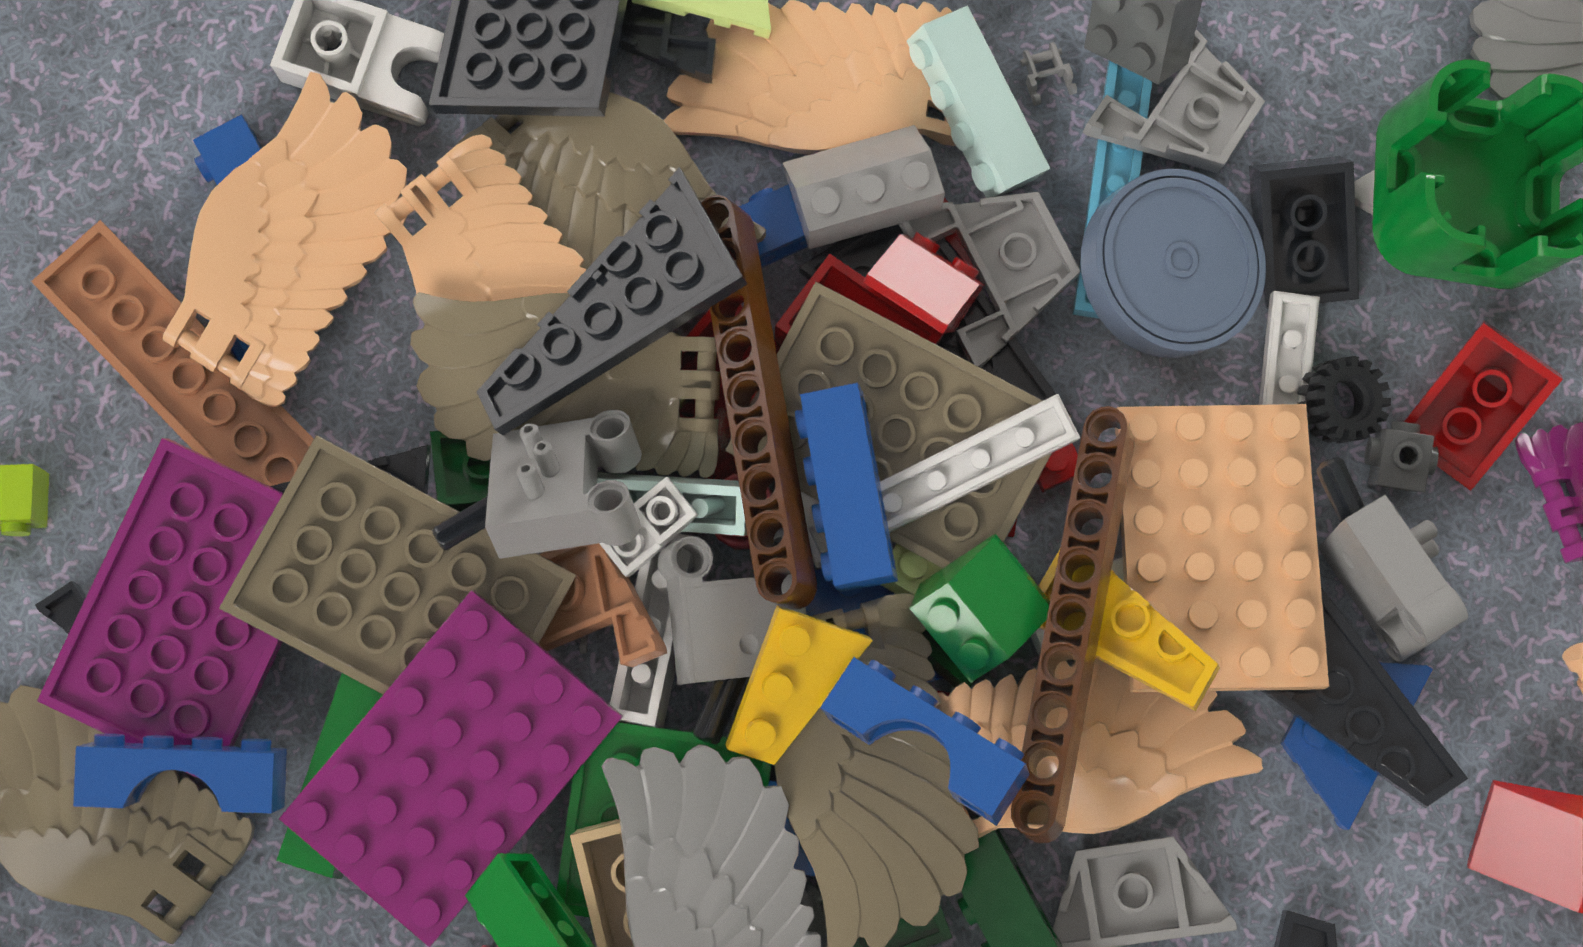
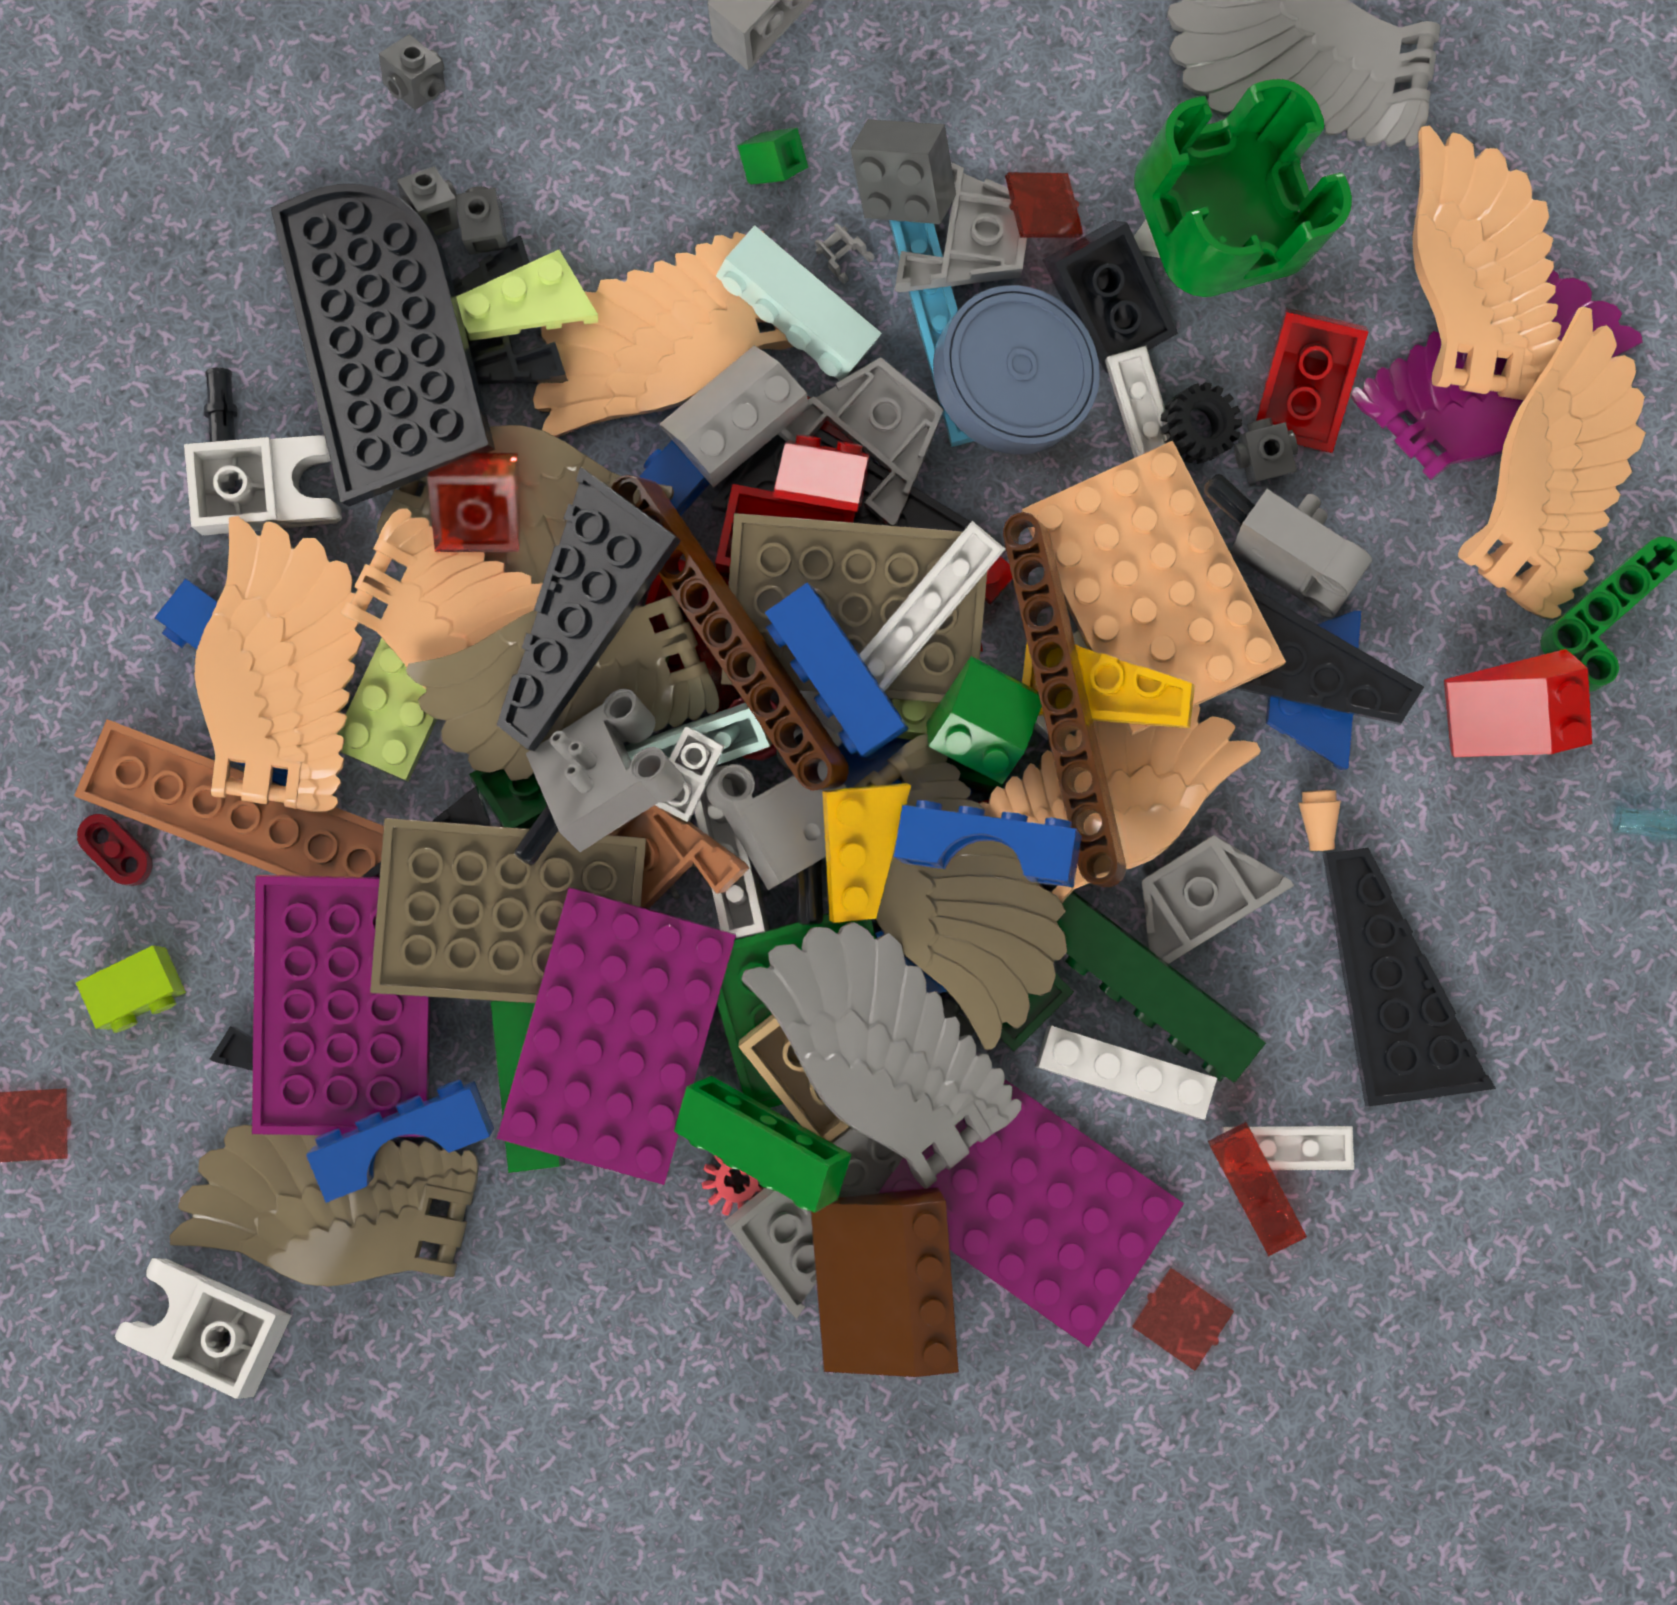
camera: 20 degrees left, 5 degrees up
none -> dark red plate [77,814,152,886]
none -> yellowish green plate [337,638,437,782]
none -> clear red slope [427,453,521,552]
none -> clear red piece [1005,172,1083,238]
none -> light nougat cone [1298,790,1341,851]

